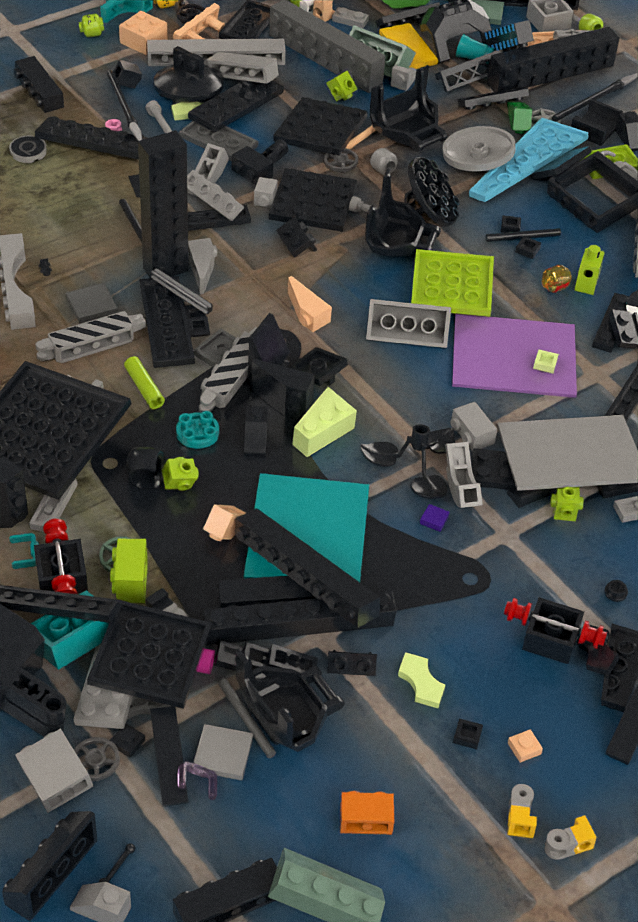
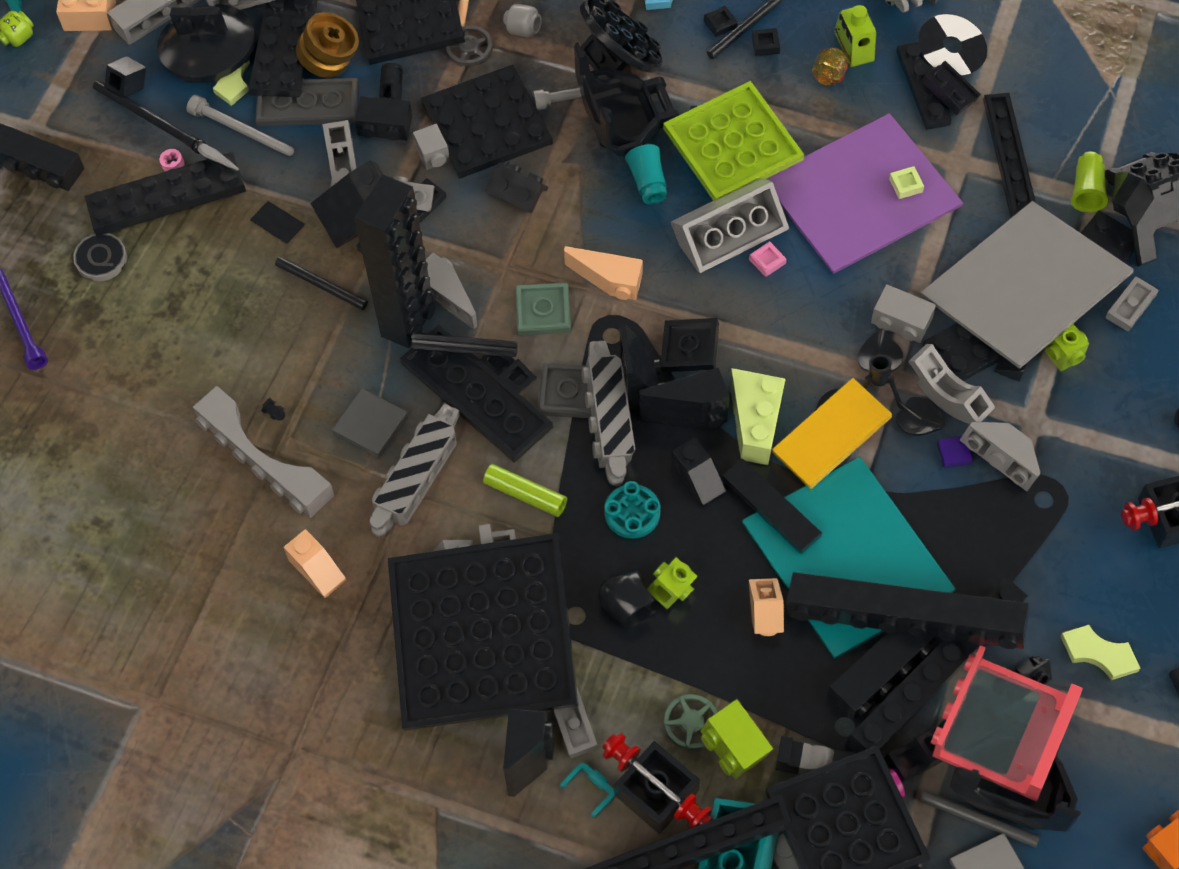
camera: 30 degrees left, 15 degrees up
none -> pearl gold wheel [296,12,359,78]
none -> black slope [310,160,384,248]
none -> sand green tile [516,283,571,336]
none -> teal plant [625,144,667,205]
none -> black tile [722,458,822,554]
none -> bright pink tile [749,241,786,277]
none -> yellow tile [772,378,892,489]
none -> clear light blue panel [931,645,1083,802]
none -> light grey slope [959,422,1040,491]

